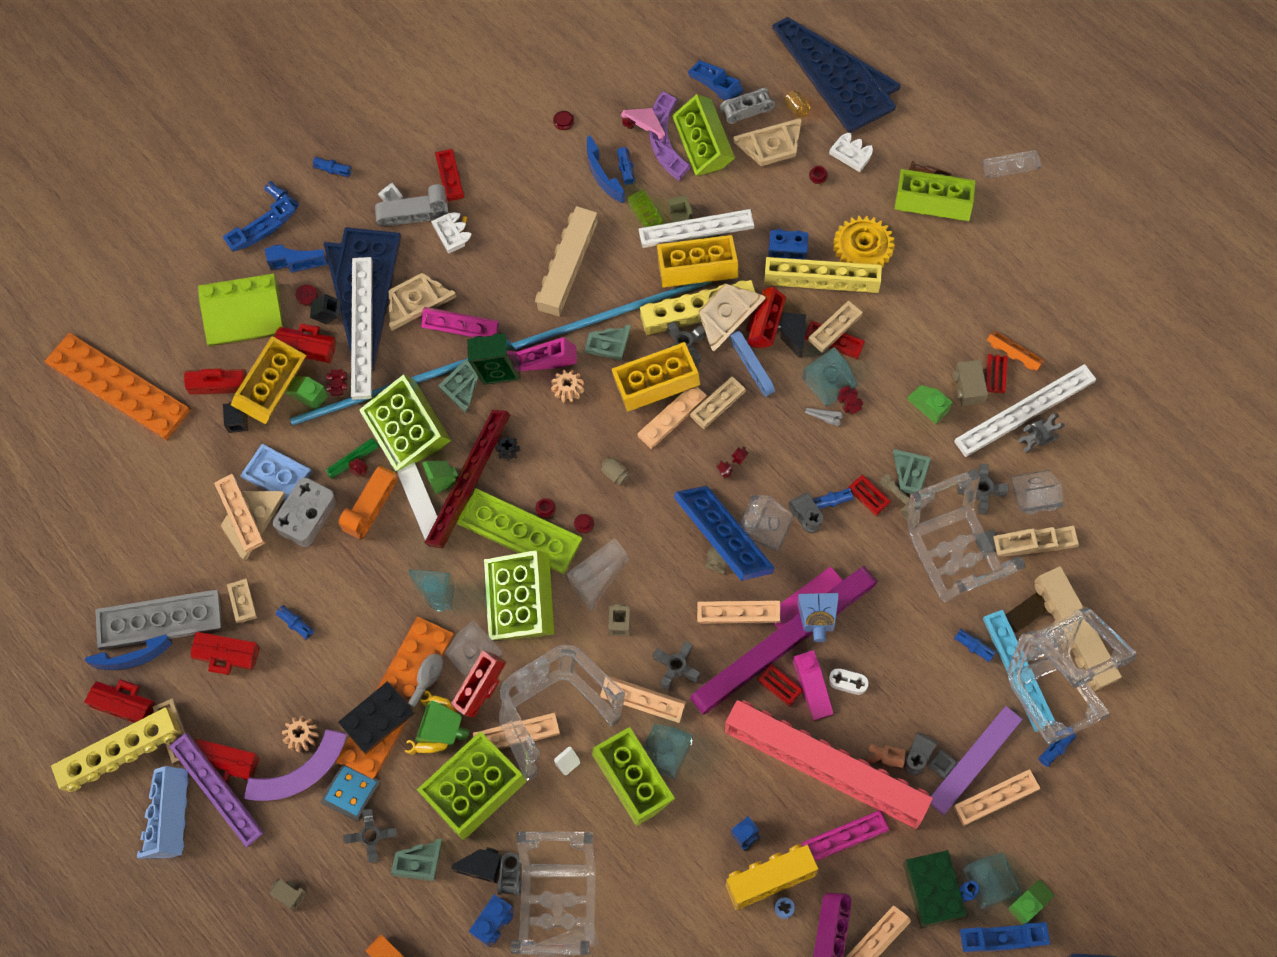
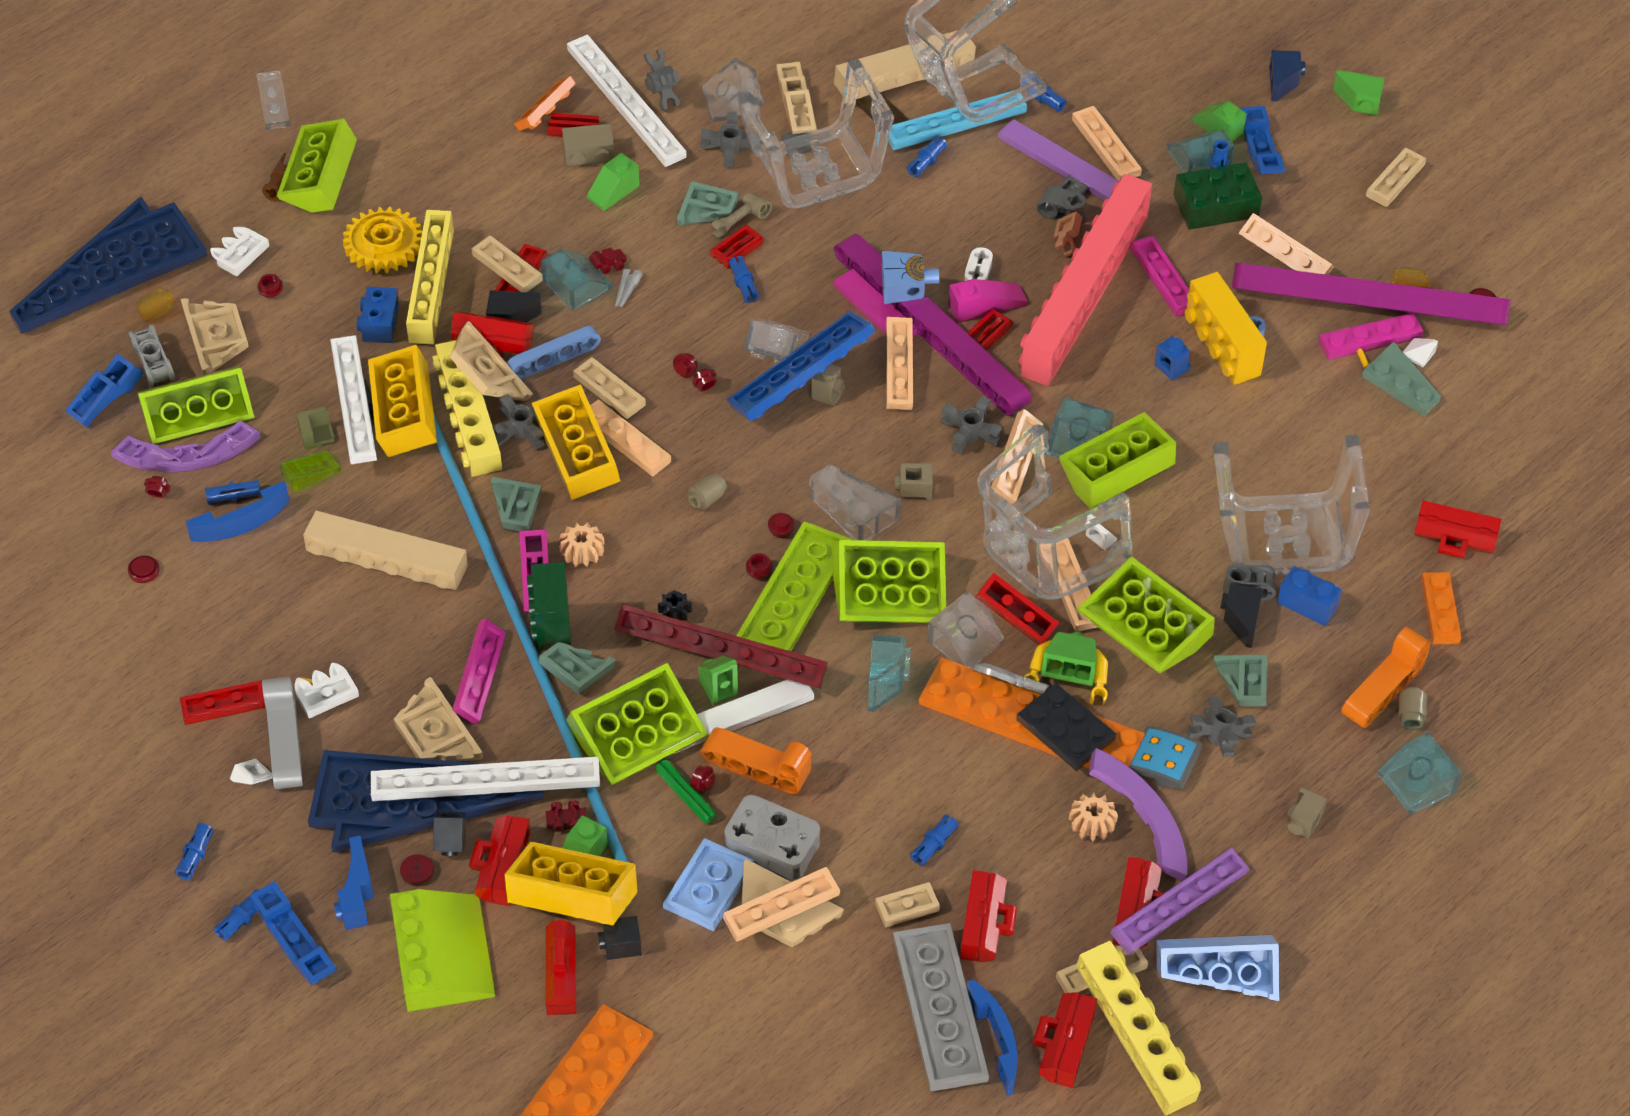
camera: 95 degrees left, 15 degrees down
bright pink tile [621,108,665,139] -> none
dark grey piece [788,492,823,533] -> none

